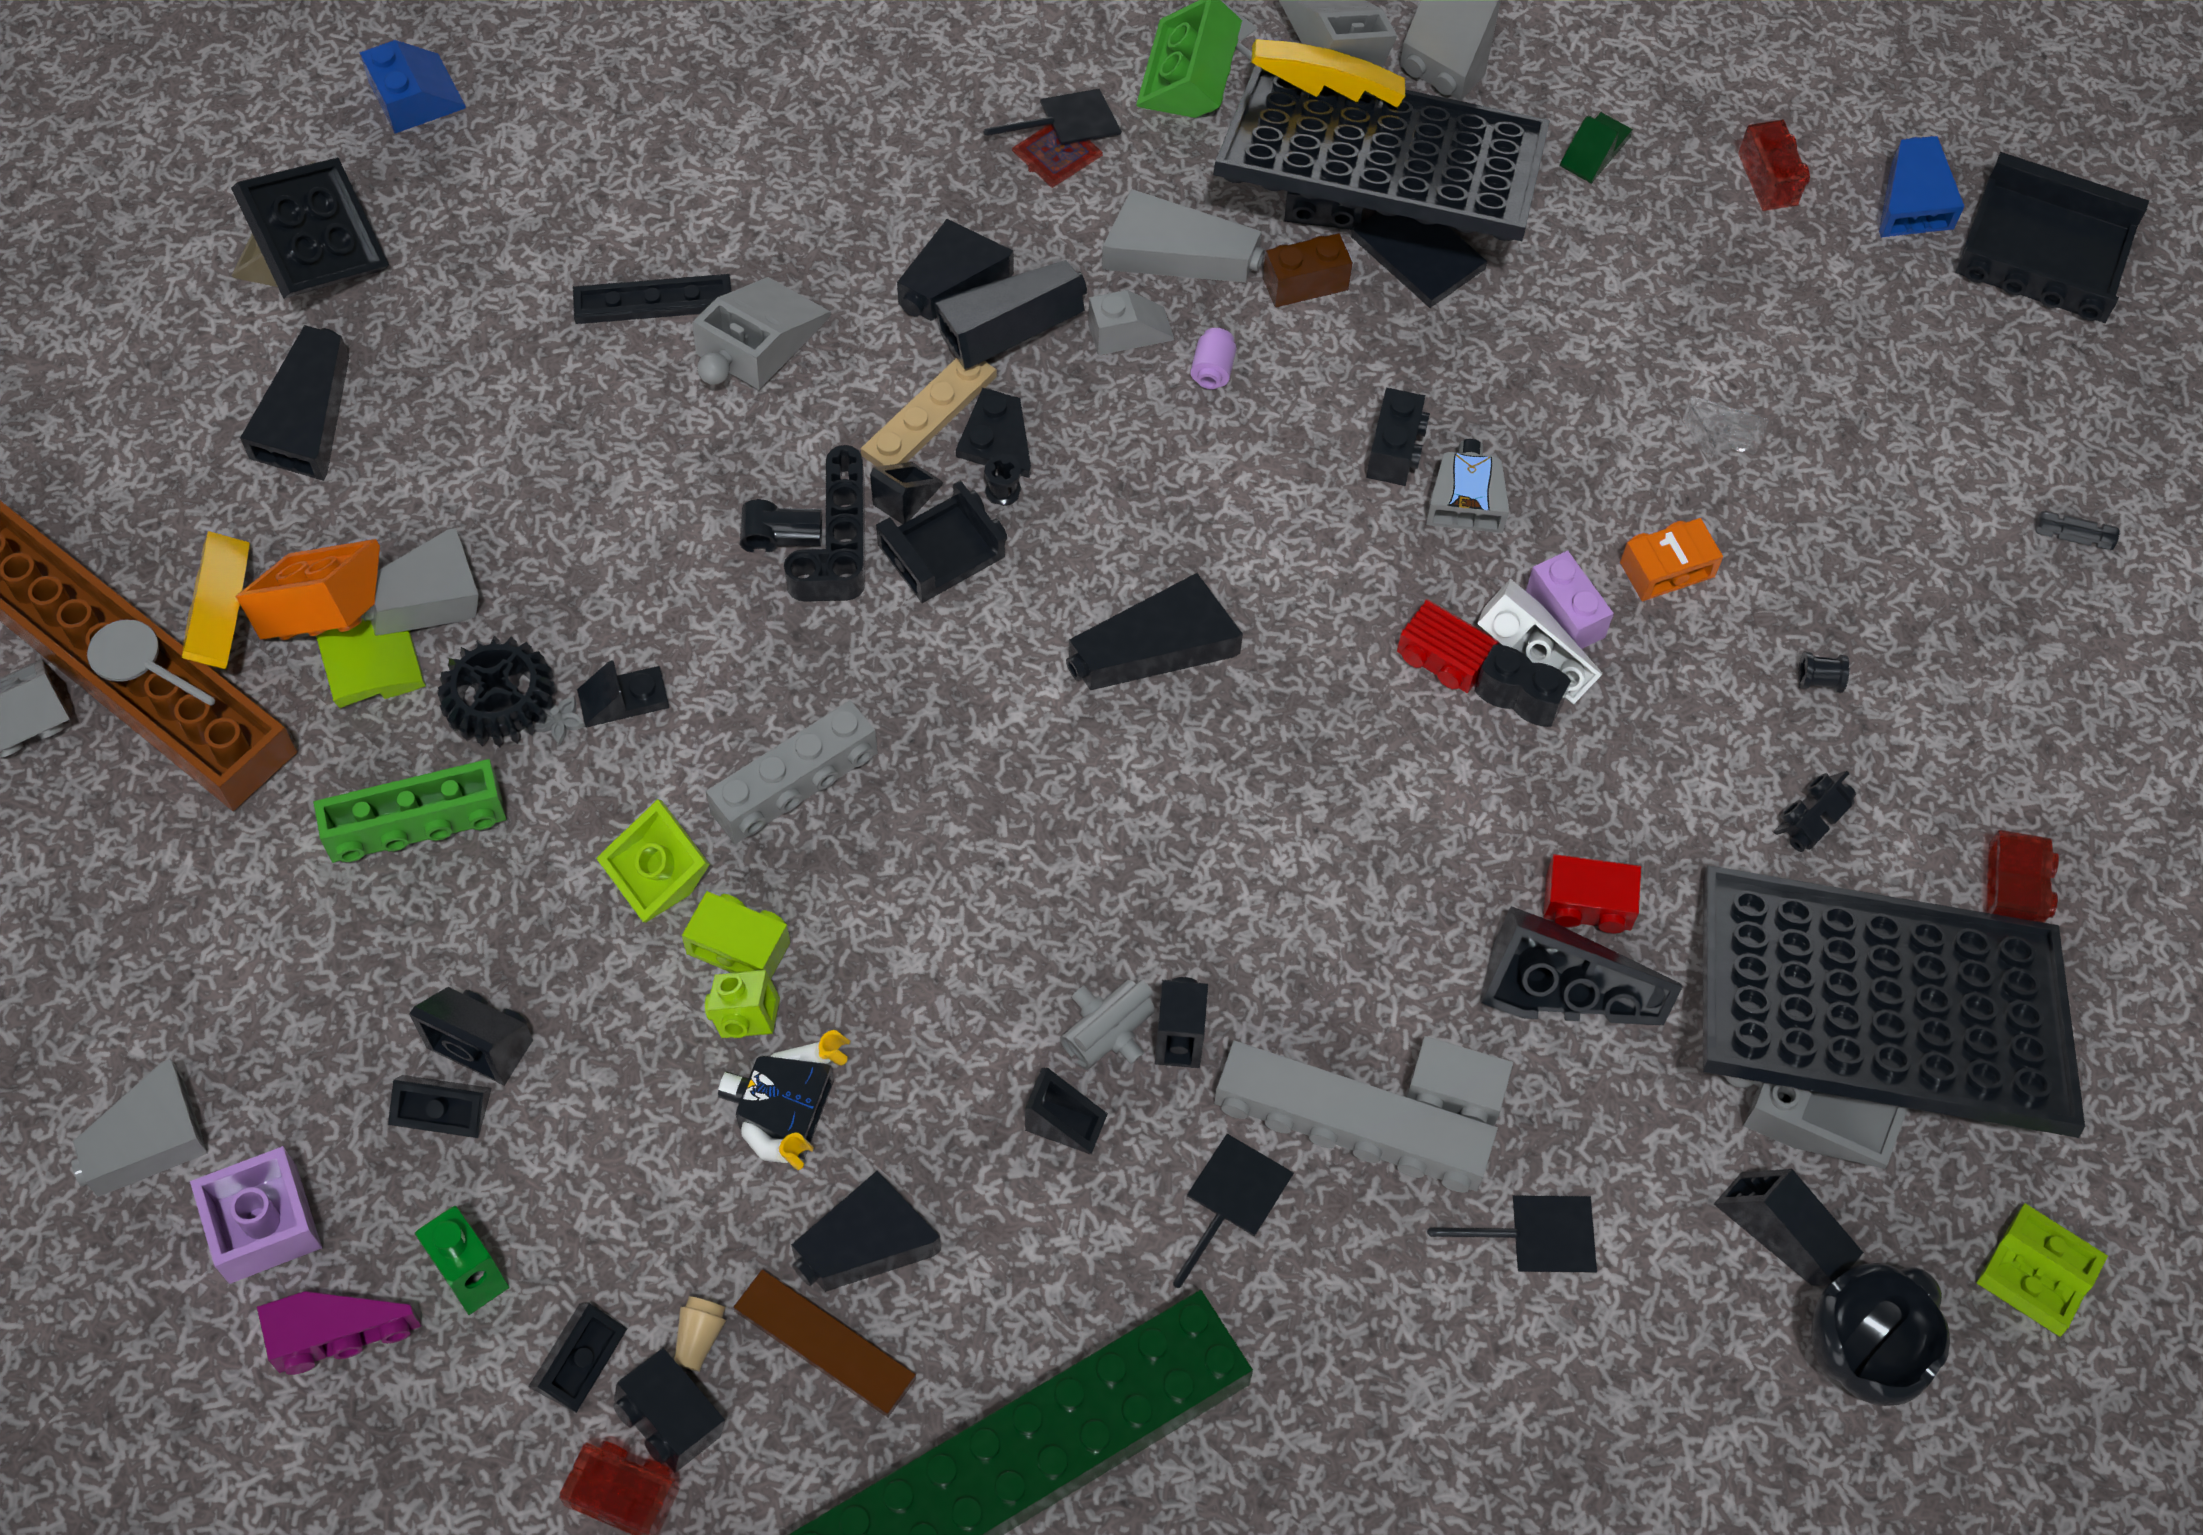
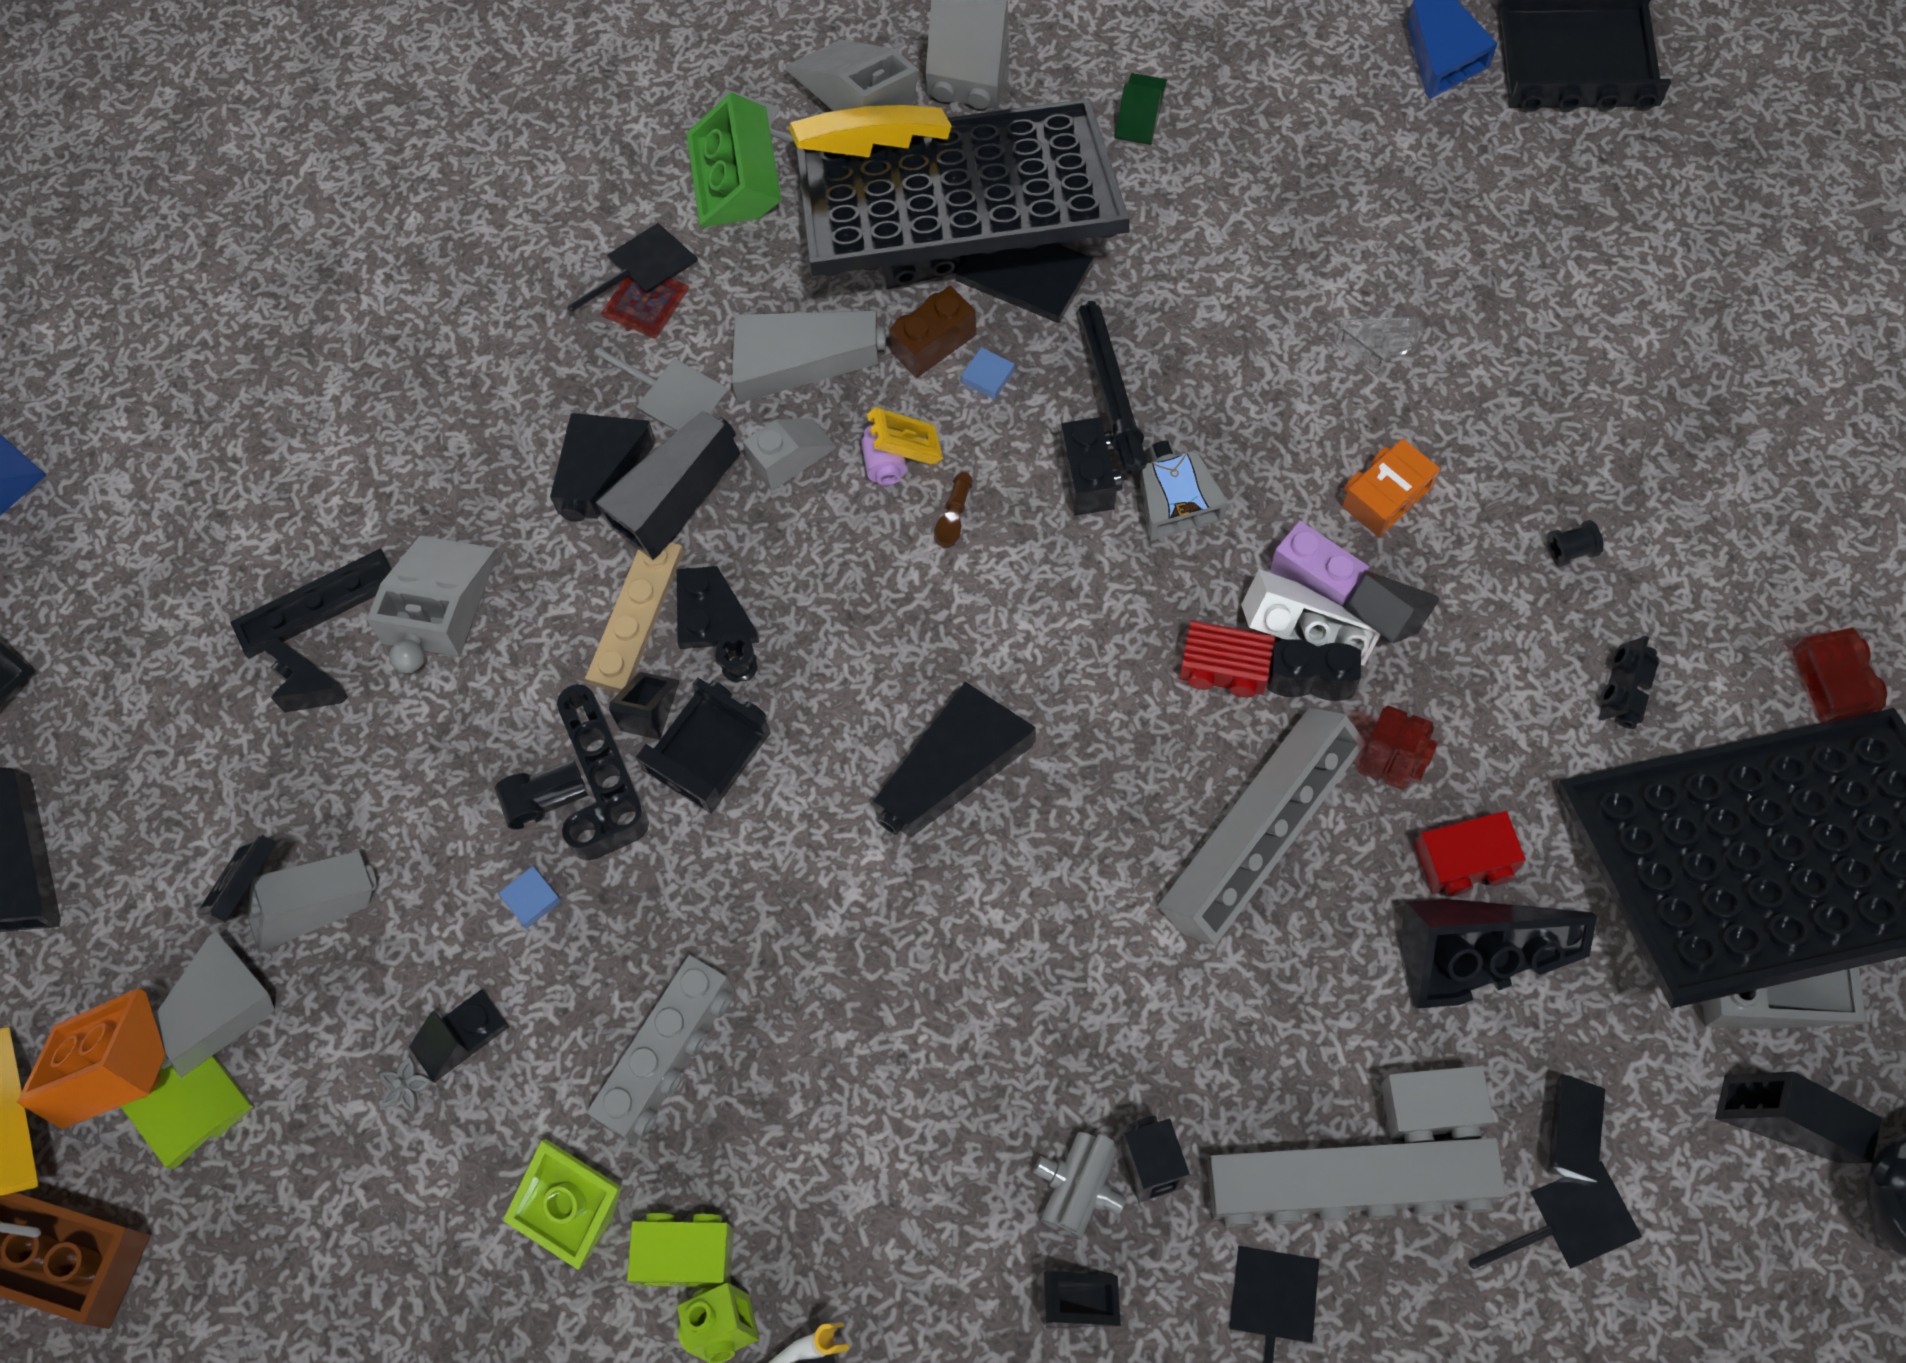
camera: 15 degrees left, 5 degrees up
bright green brick [313,759,507,863] -> none
black gear [437,636,556,748] -> none
clear red brick [1738,119,1810,211] -> none
black axle [2035,511,2120,550] -> none
none -> black tile [196,835,276,924]
none -> light grey slope [246,851,377,954]
none -> black slope [264,637,348,713]
none -> medium blue tile [498,866,562,929]
none -> light grey piece [594,348,729,431]
none -> yellow tile [867,407,943,465]
none -> reddish brown piece [934,472,973,548]
none -> medium blue tile [961,347,1015,400]
none -> black axle [1078,301,1147,474]
none -> light grey brick [1158,707,1366,946]
none -> black slope [1344,570,1439,644]
none -> clear red brick [1358,705,1438,790]
none -> black slope [1548,1074,1605,1182]

